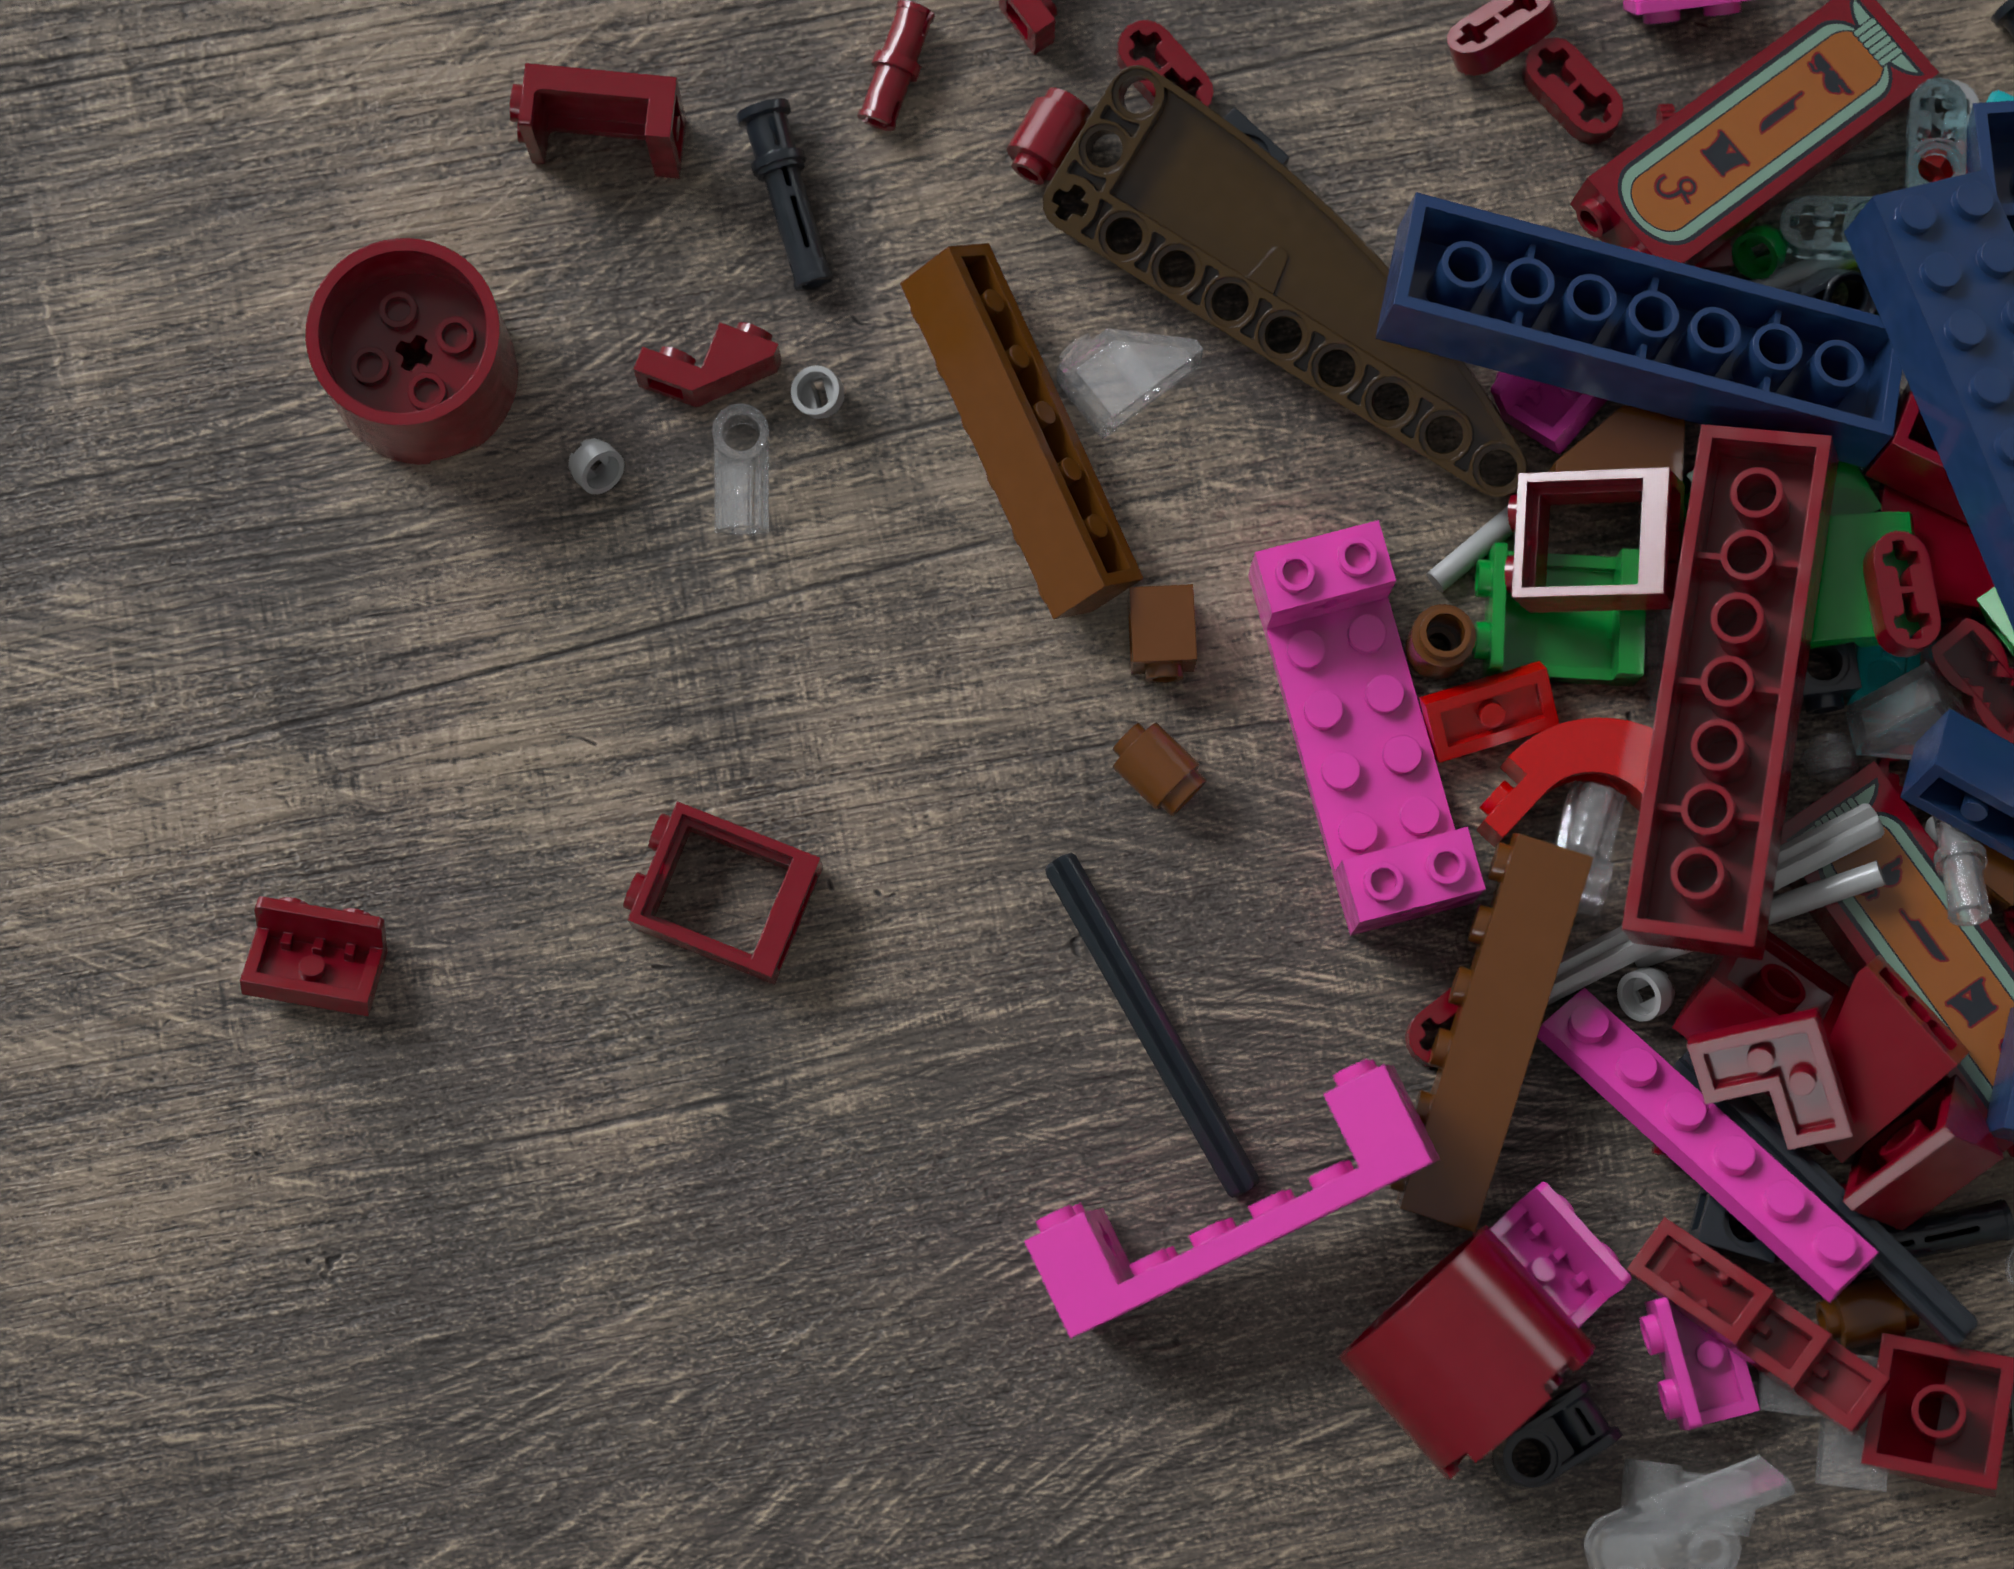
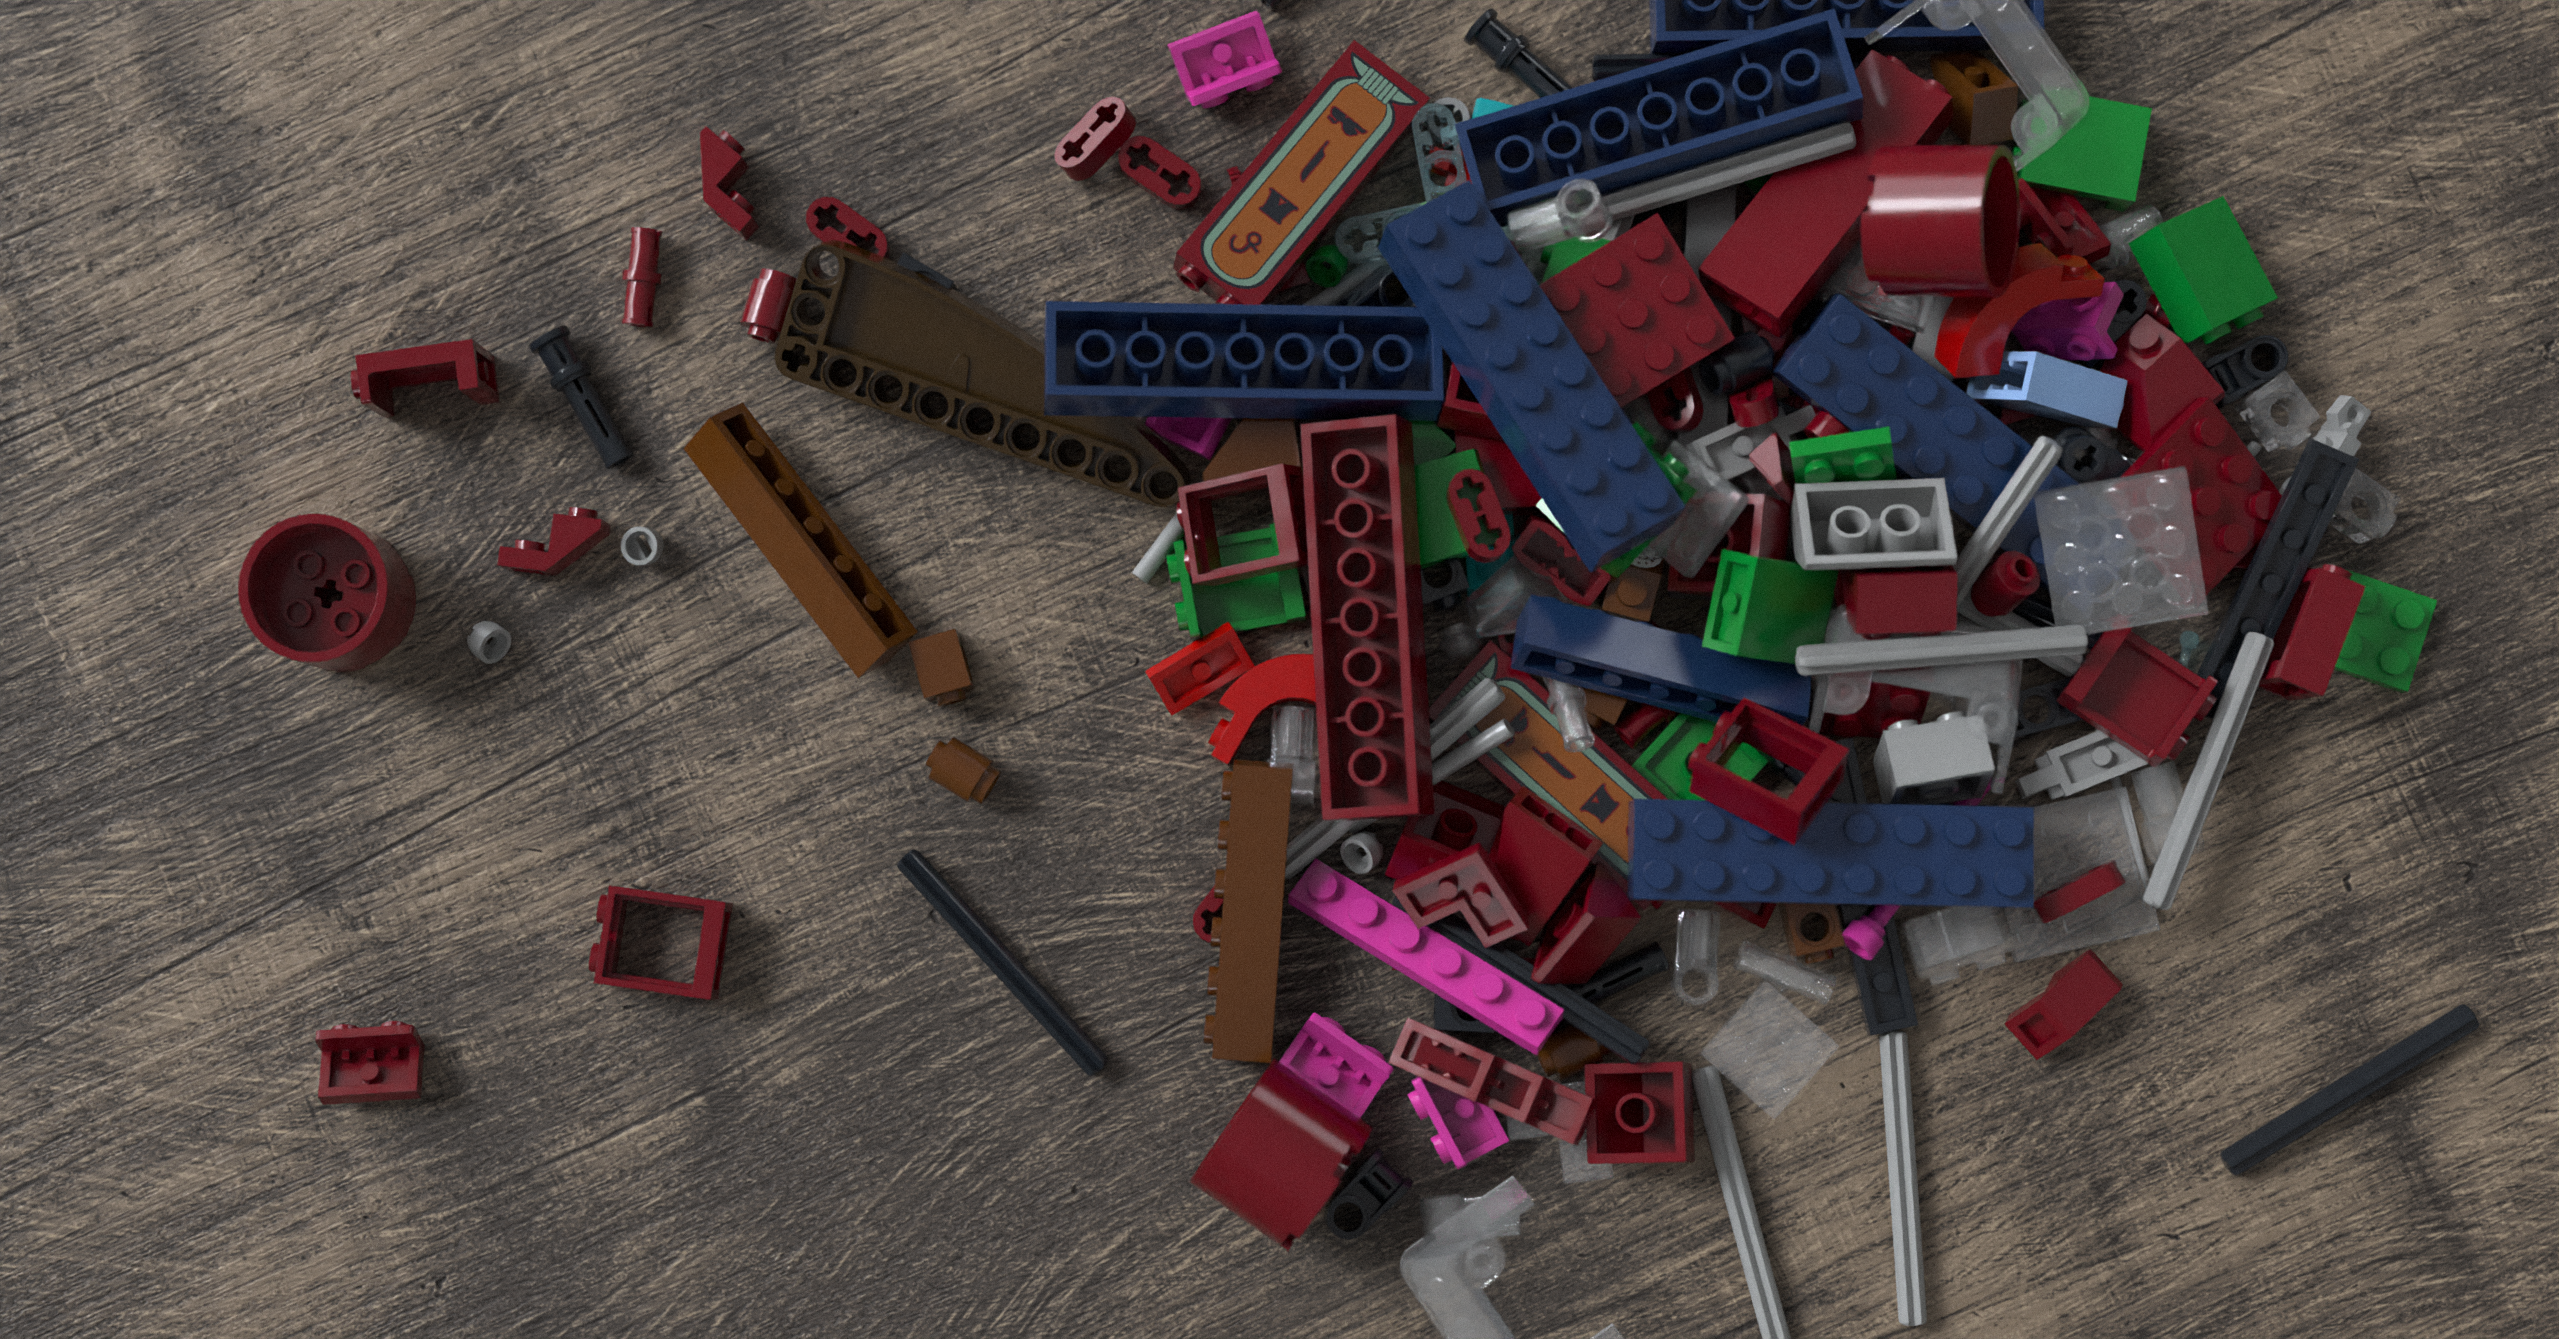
camera: 10 degrees left, 5 degrees up
clear piece [712,403,771,535] -> none
dark pink plate [1024,1059,1440,1338] -> none
clear slope [1056,328,1204,440] -> none
dark pink plate [1248,520,1486,936] -> none
reddish brown brick [1405,604,1476,679] -> none

